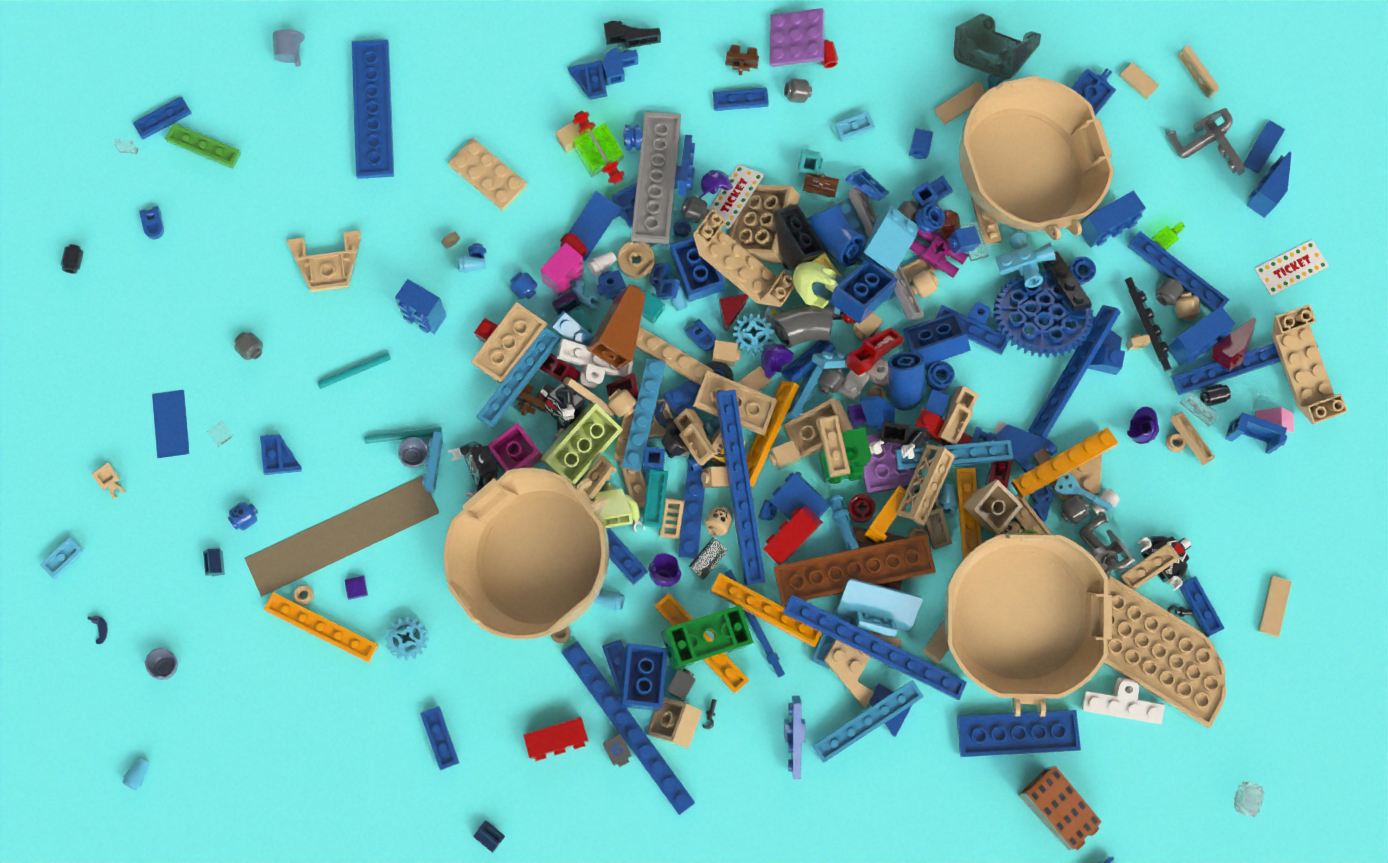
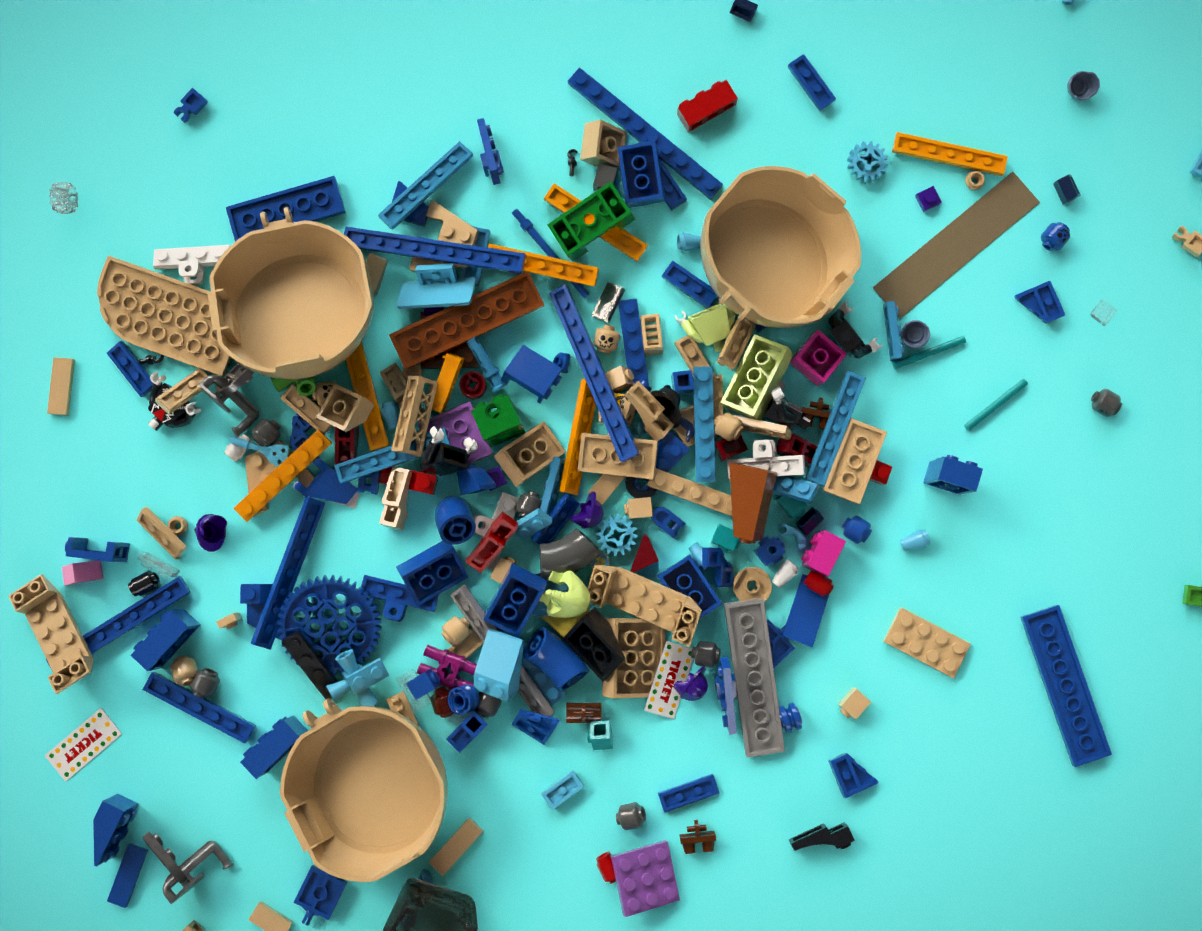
camera: 175 degrees right, 10 degrees up
dark blue piece [87,615,108,644] -> none
blue sticker [152,390,190,459] -> none
sand blue hat [272,30,305,67] -> none
tan wing [287,230,362,293] -> none
dark tan tile [441,232,460,249] -> none
blue plate [468,243,487,258] -> none
clear neon green brick [572,111,625,185] -> none
dark grey brick [602,734,632,768] -> none
blue brick [603,48,638,86] -> none
teal plate [642,468,669,529] -> none
dark purple piece [648,553,681,588] -> none
blue plate [673,220,691,238] -> none
red brick [763,506,823,565] -> none
tan brick [769,440,800,470] -> none
tan tile [817,415,850,477] -> none
dark tan tile [866,384,886,399] -> none
blue brick [909,128,933,159] -> none
blue brick [924,389,950,419] -> none
blue wheel [926,361,955,390] -> none
dark orange slope [1018,766,1102,850] -> none
blue wheel [1068,257,1096,285] -> none
black plate [1124,277,1172,372] -> none
clear neon green plate [1152,222,1186,250] -> none
slope [1212,318,1256,371] -> none

